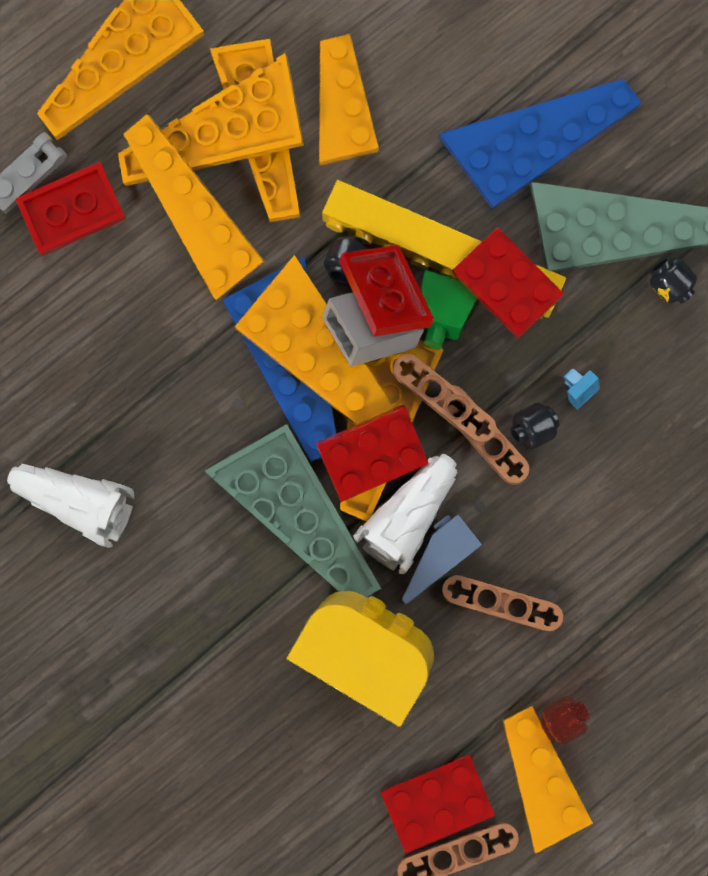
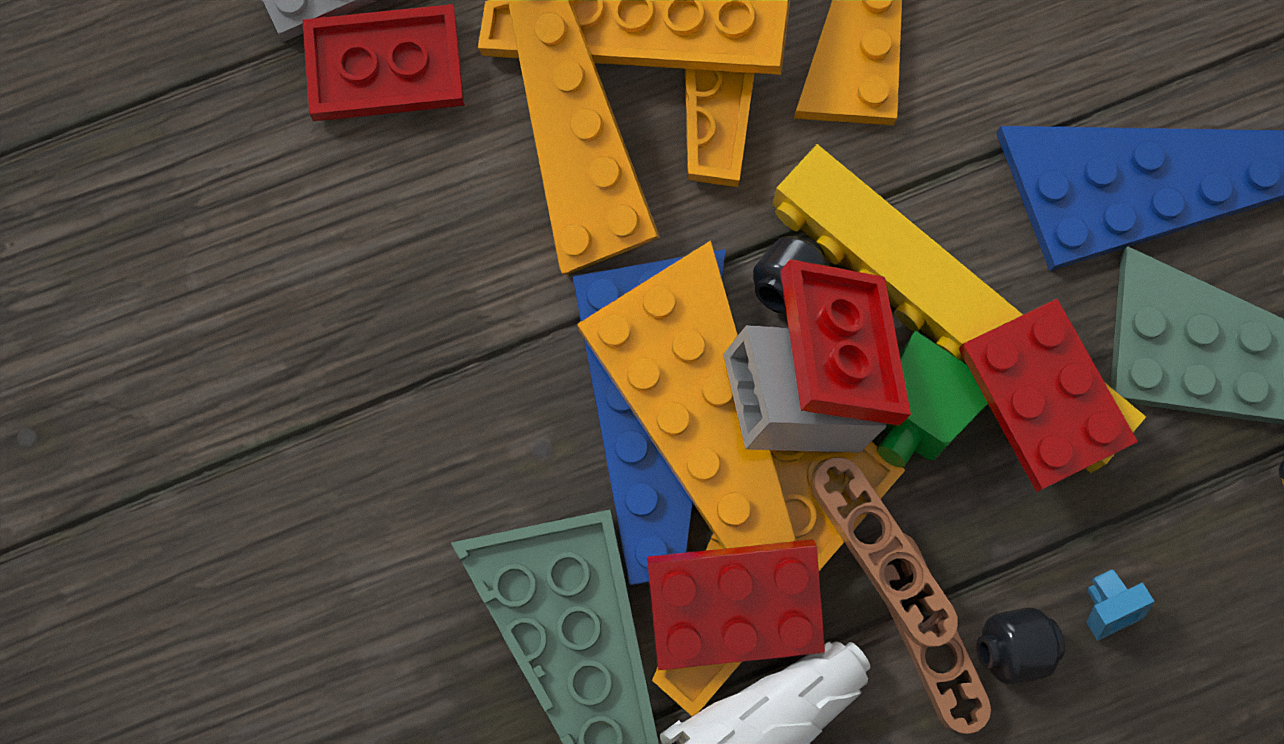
camera: 15 degrees right, 5 degrees down
white cone [7,464,134,548] -> none

